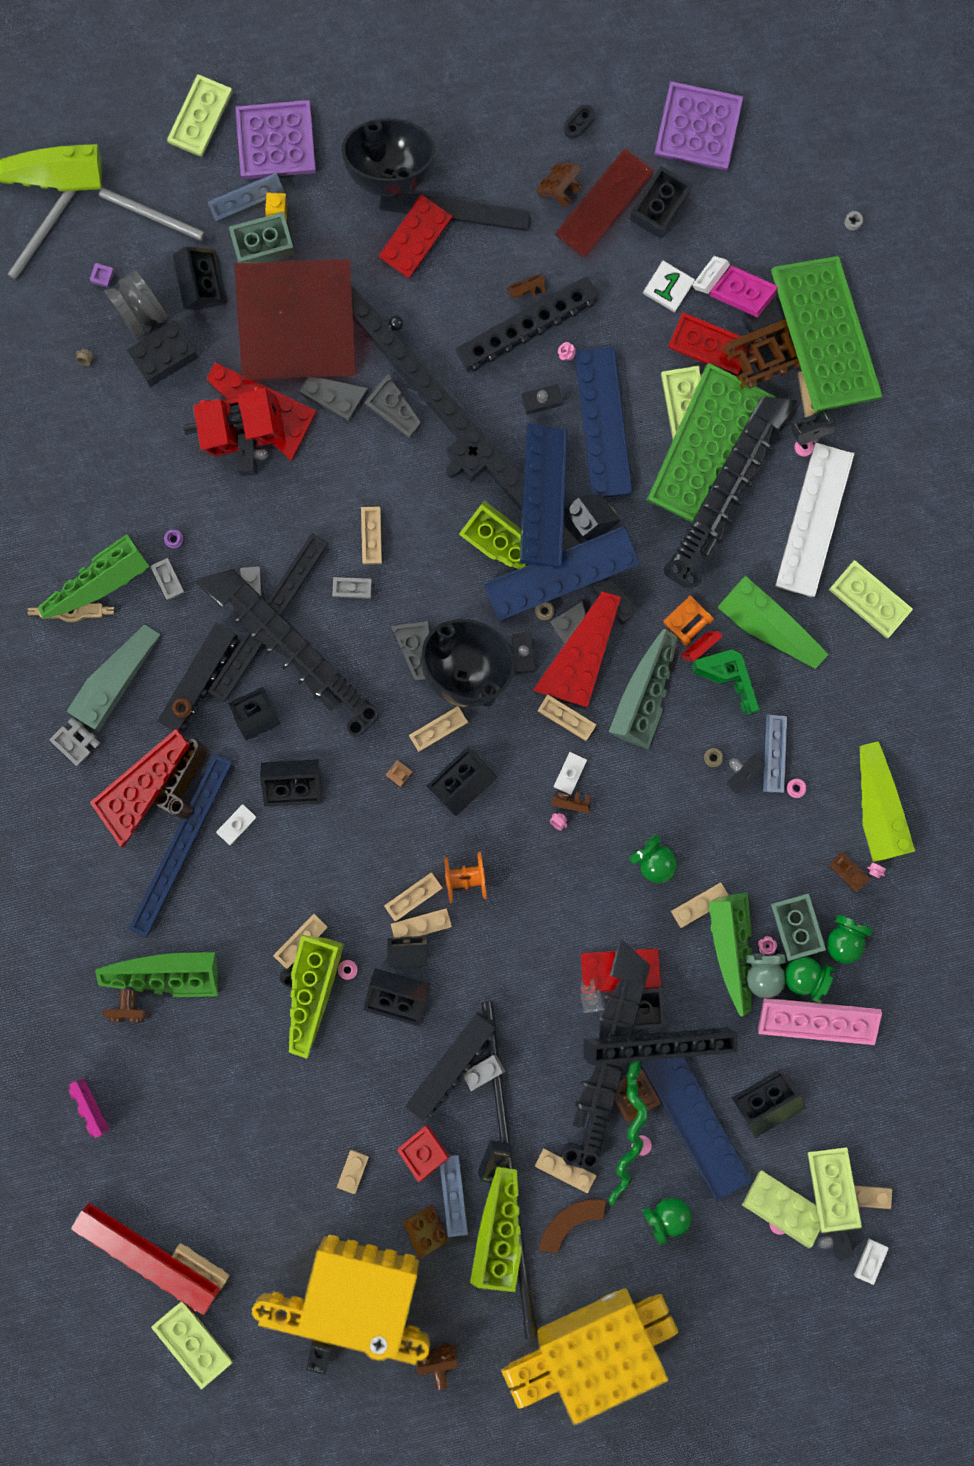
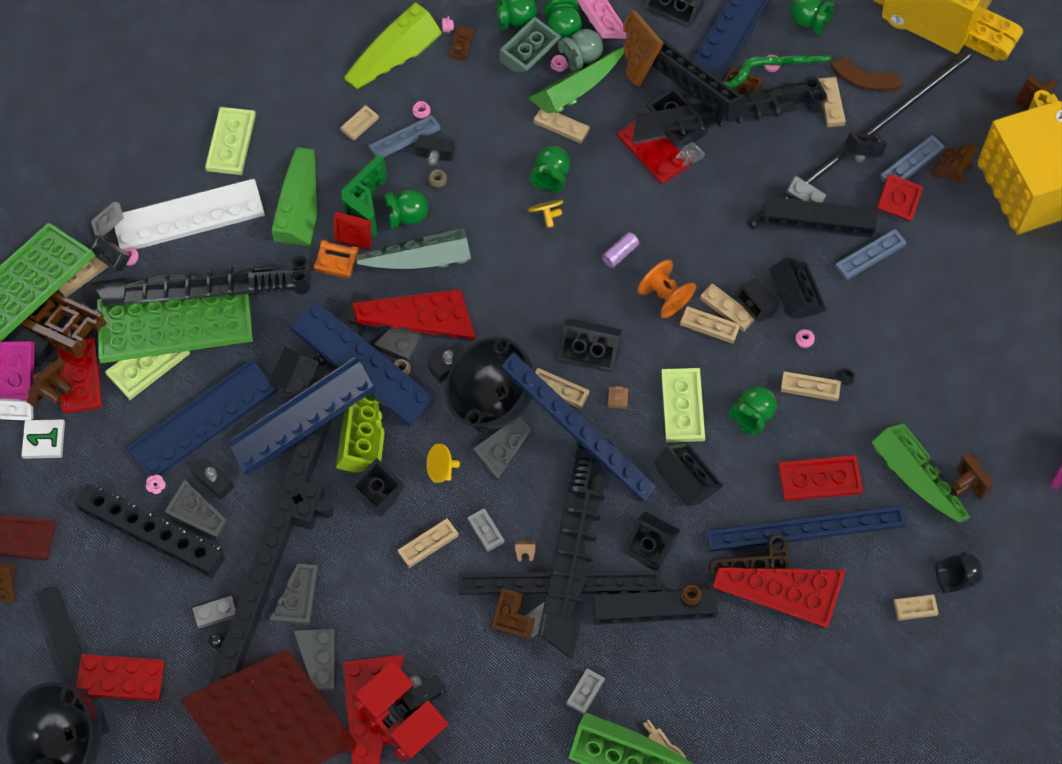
camera: 120 degrees left, 20 degrees down
light grey plate [49,717,101,767] -> none
sand green wedge [66,625,161,732] -> none
medium lavender plate [164,529,183,549] -> none
white plate [216,804,257,846] -> none
lime wedge [289,935,344,1058] -> none
tan plate [337,1149,369,1194] -> none
lime wedge [470,1167,521,1292] -> none
reddish brown plate [506,274,546,298] -> none
tan plate [537,695,596,741] -> none
bright pink plate [550,813,567,831] -> none
reddish brown plate [551,791,590,814] -> none
white plate [554,752,587,795] -> none
none -> reddish brown plate [27,358,74,406]
none -> light grey plate [91,202,124,236]
none -> dark grey wing [165,479,227,539]
none -> light grey plate [192,596,236,629]
none -> tan plate [340,105,379,141]
none -> black slope [349,458,404,516]
none -> green tile [384,189,429,229]
none -> yellow shield [426,444,460,483]
none -> reddish brown plate [492,588,535,638]
none -> dark blue plate [499,352,656,502]
none -> medium nougat tile [515,541,536,561]
none -> yellow shield [527,199,564,227]
none -> lavender axle [602,232,639,268]
none -> dark orange plate [623,11,664,86]
none -> yellowish green plate [661,368,705,442]
none -> green tile [728,386,777,435]
none -> red plate [778,455,863,502]
none -> sand blue plate [835,229,907,281]
none -> tan plate [893,594,939,621]
none -> black helmet [935,552,983,593]

